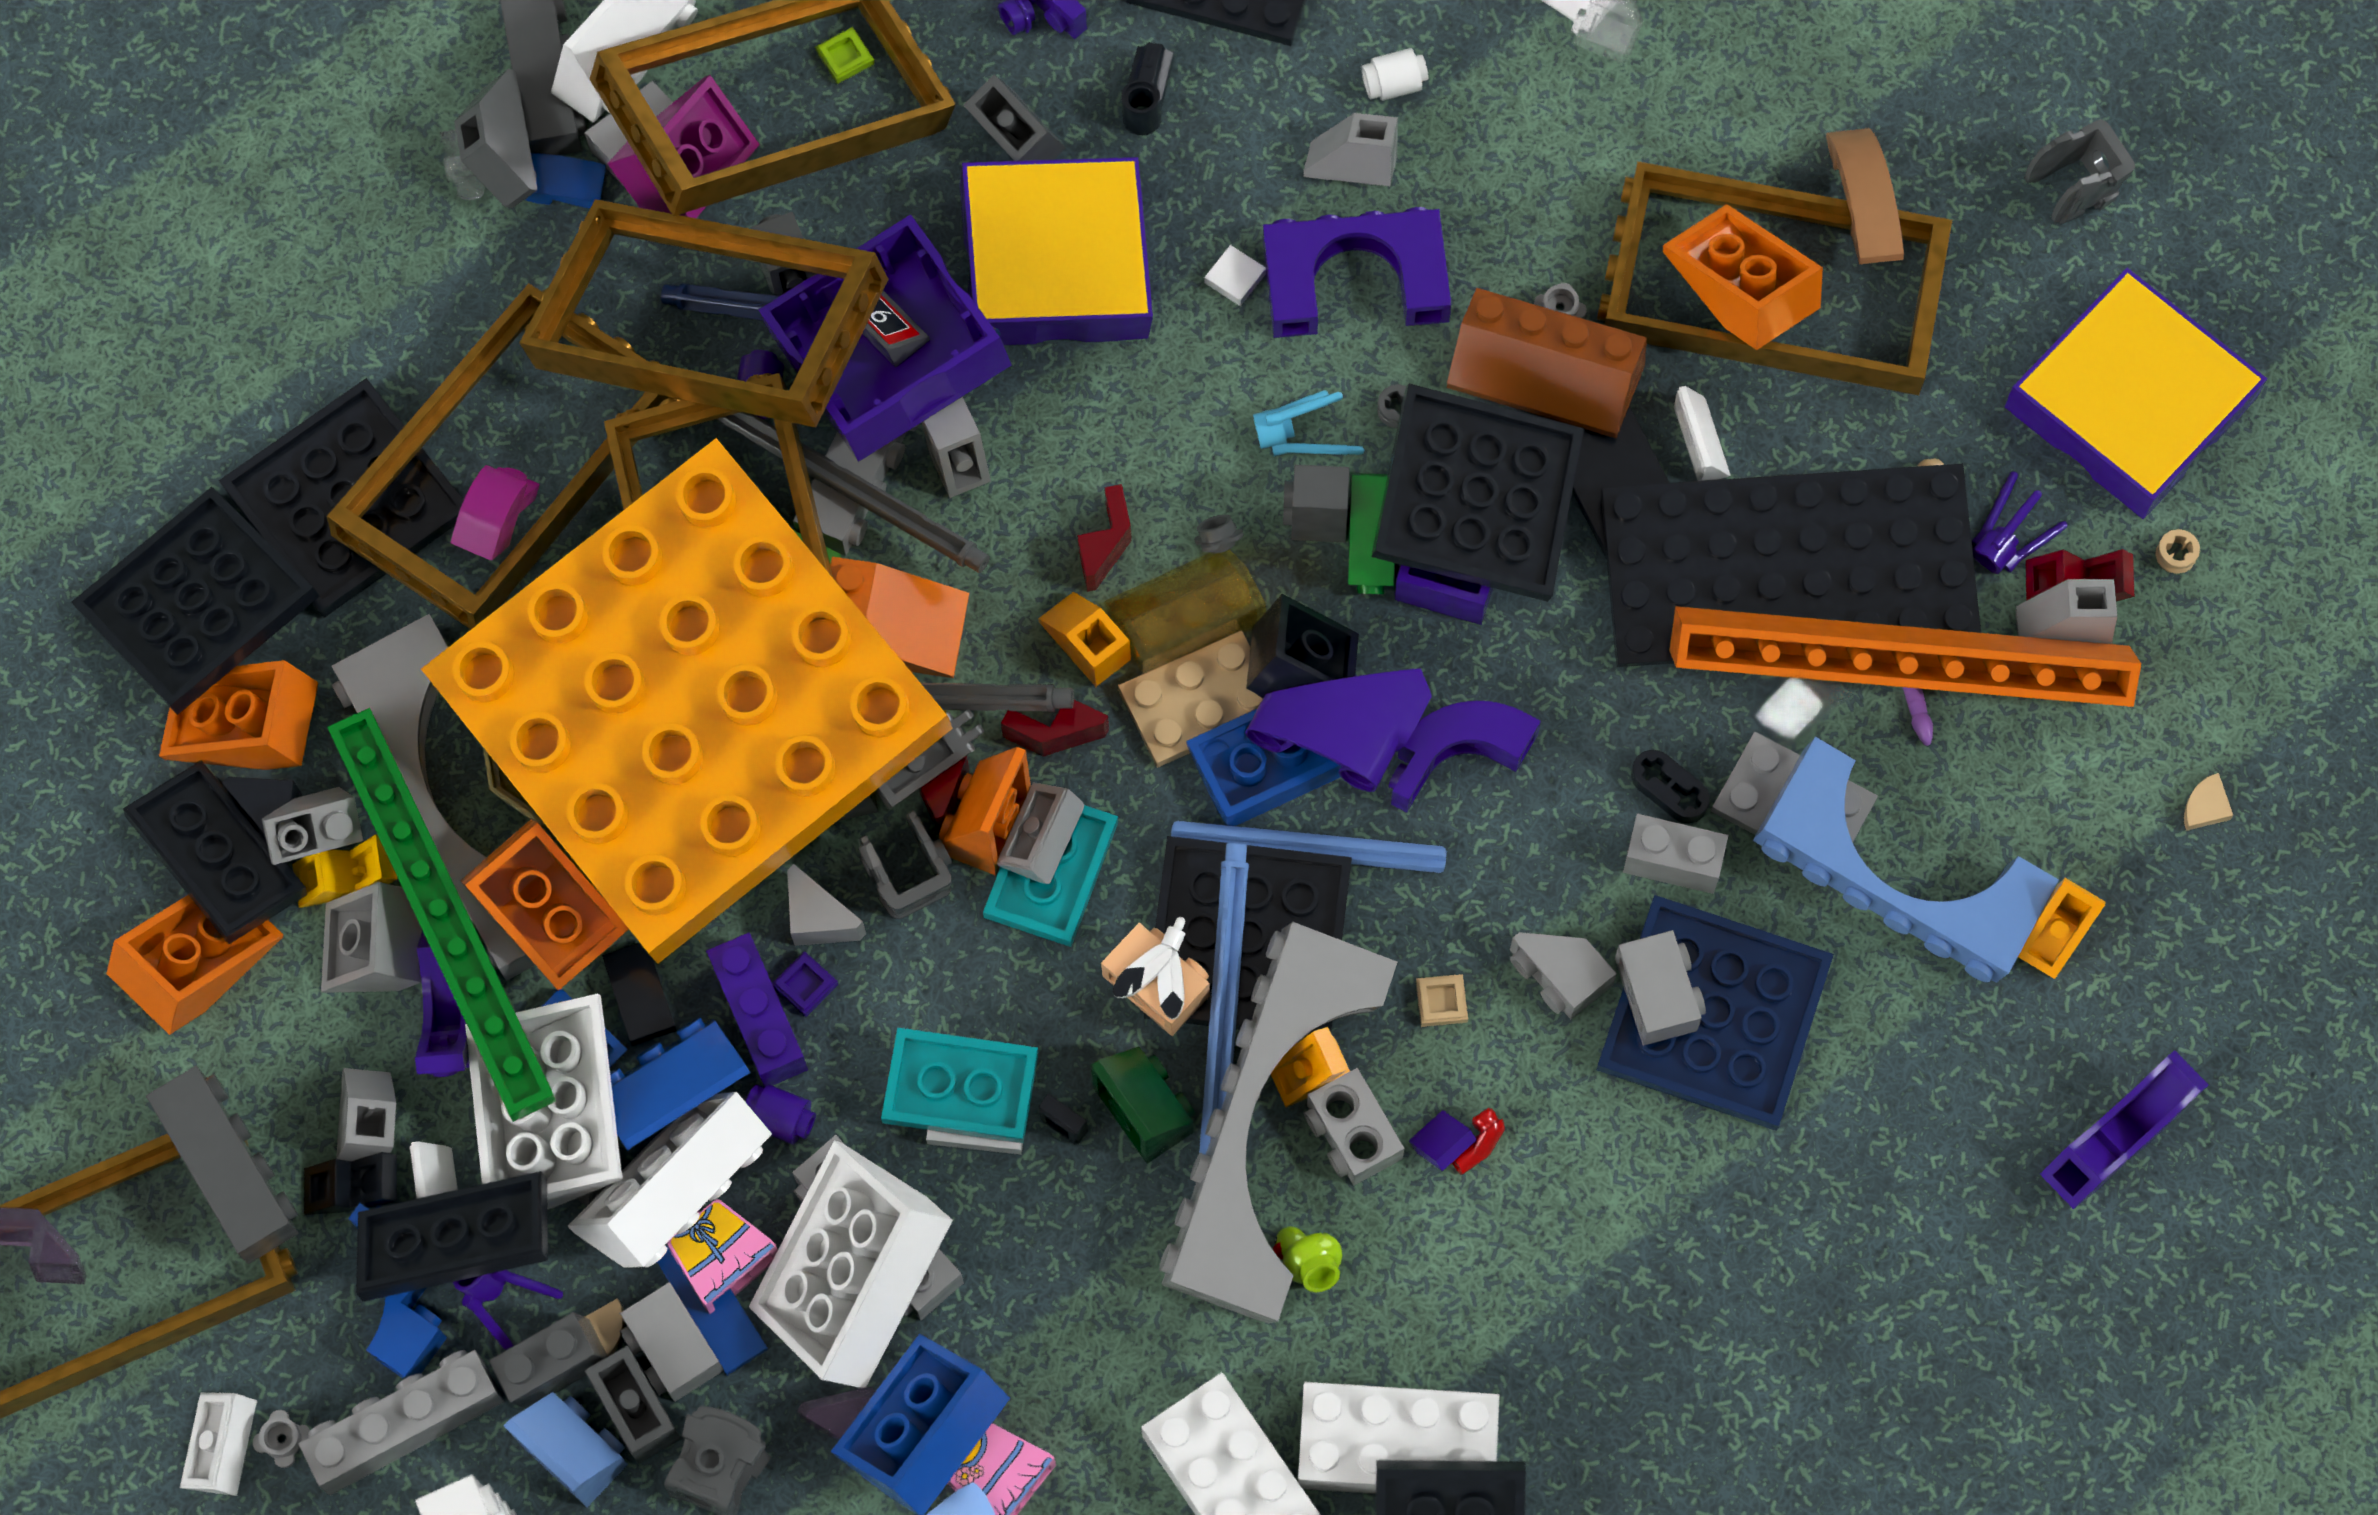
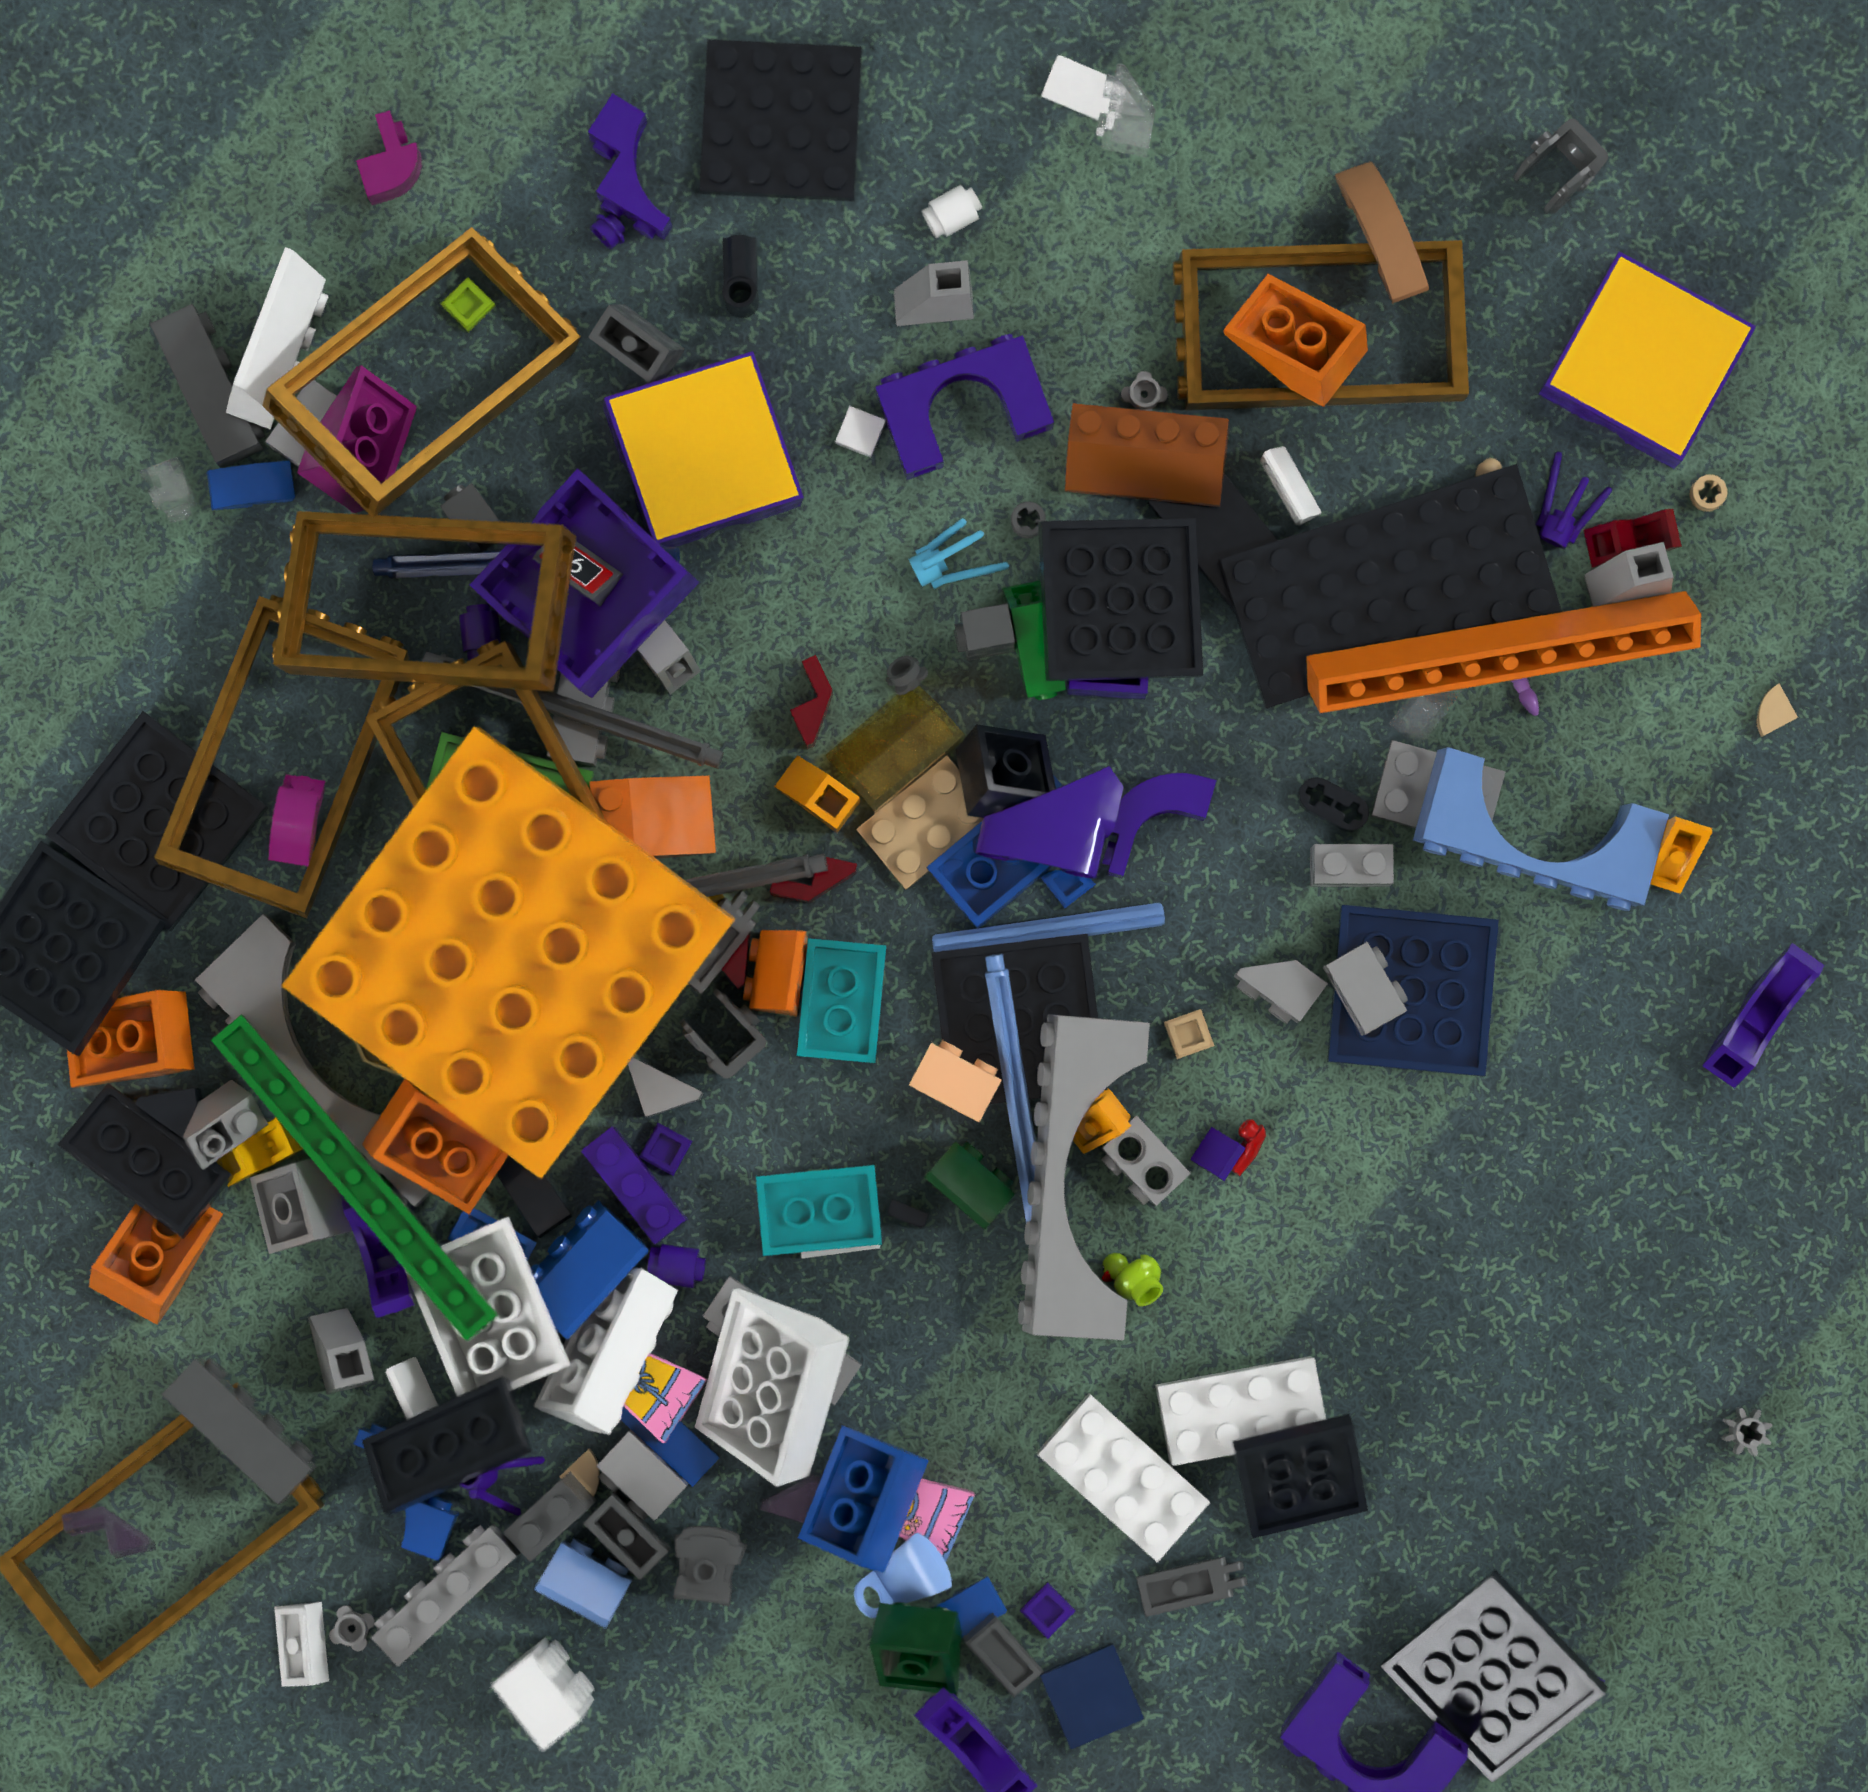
camera: 20 degrees left, 15 degrees up
black slope [304,1152,397,1215] -> none
dark grey slope [454,69,537,208] -> none
light grey slope [996,782,1084,884] -> none
white piece [1113,917,1185,1020] -> none
none -> blue tile [1041,870,1096,909]

